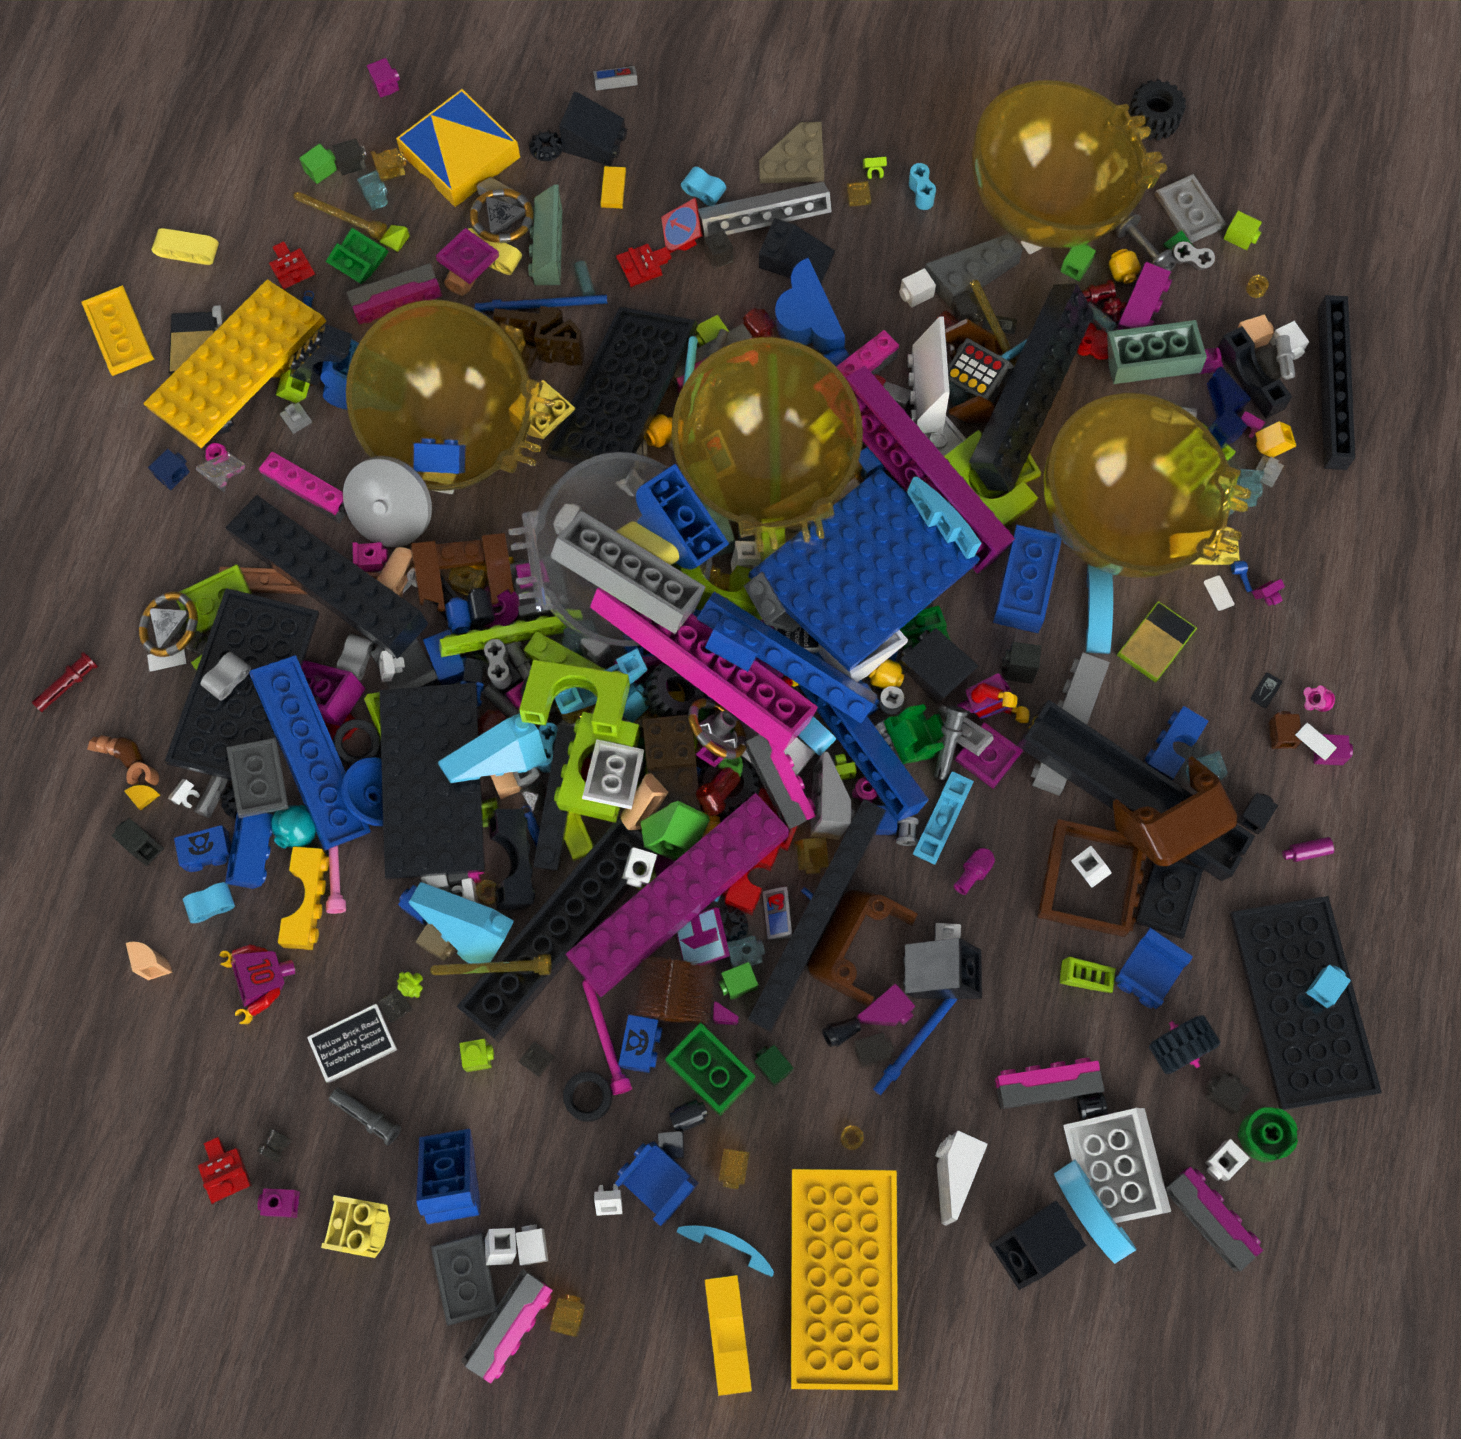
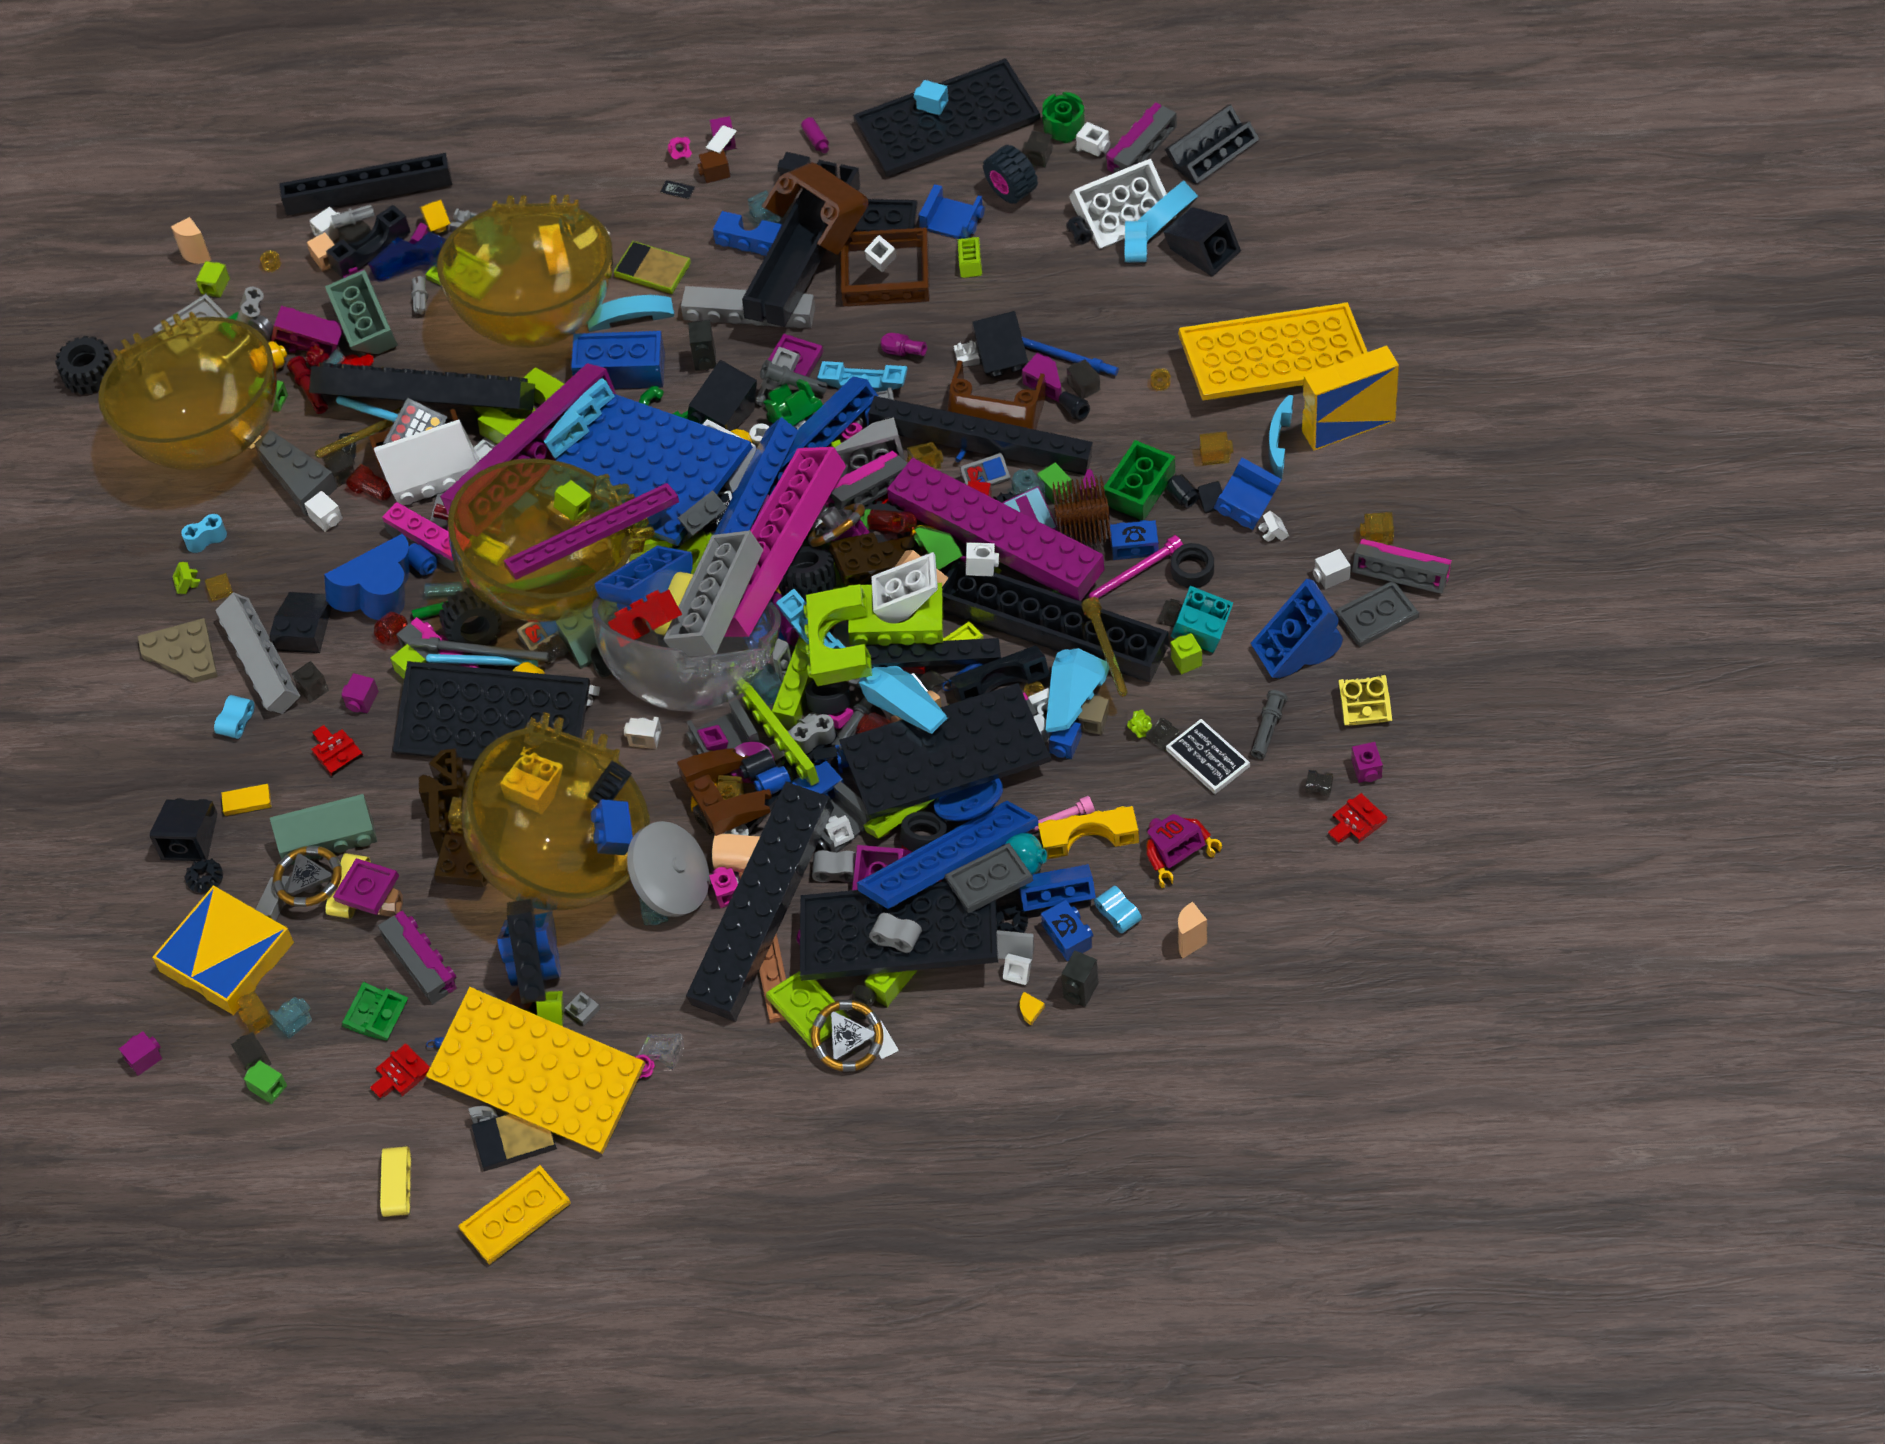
camera: 100 degrees left, 15 degrees down
dark red pin [31,651,99,713] -> none
nougat piece [87,735,159,786] -> none
dark blue brick [148,449,190,491] -> none
dark pink piece [259,452,347,524] -> none
clear yellow piece [293,192,387,240] -> none
lime slope [380,225,410,252] -> none
blue bar [475,295,607,313] -> none
white brick [485,1228,516,1265] -> none
clear light blue hinge [574,261,596,296] -> none
light grey slope [593,66,638,91] -> none
piece [661,198,702,253] -> none
blue brick [705,614,766,672] -> none
dark green brick [754,1045,794,1087] -> none
white slope [935,1131,987,1225] -> none
torso [957,673,1030,724] -> none
piece [995,1058,1105,1109] -> none
magenta tile [1251,579,1285,606] -> none
none -> light nougat brick [171,217,211,264]
none -> magenta brick [342,673,379,714]
none -> magenta plate [503,483,679,580]
none -> lime brick [553,480,592,522]
none -> black slope [588,760,632,803]
none -> red arch [608,589,682,647]
none -> green arm [639,386,664,406]
none -> medium azure axle [1125,221,1147,262]
none -> black slope [1164,105,1259,184]
none -> teal slope [1171,586,1233,653]

